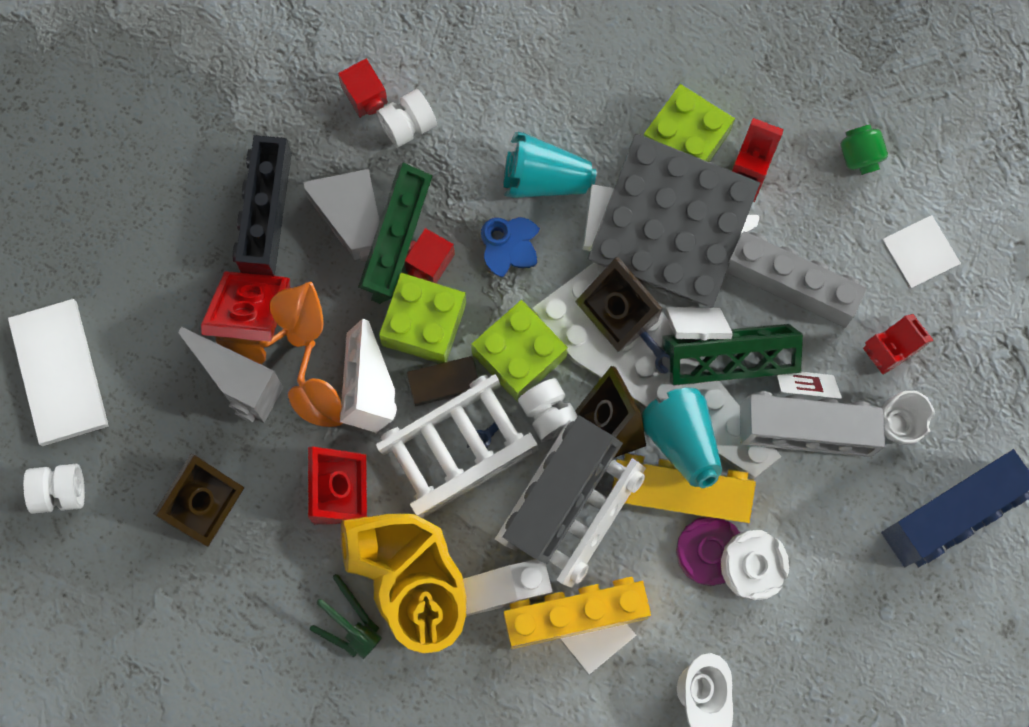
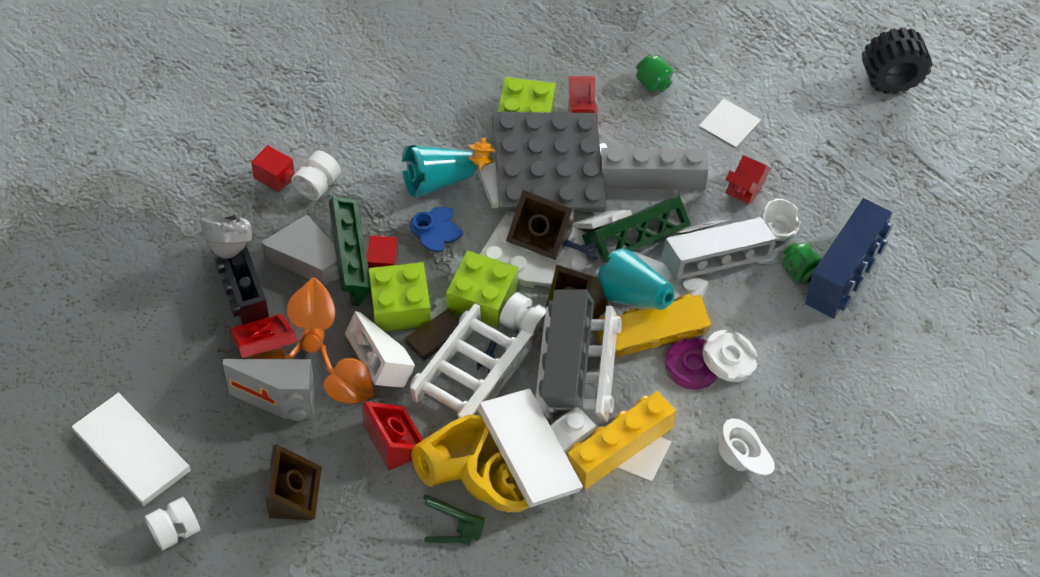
camera: 25 degrees left, 20 degrees down
none -> light grey hair [200,213,252,259]
none -> light orange wheel [468,138,496,170]
none -> white tile [477,388,583,508]
none -> green head [781,243,822,284]

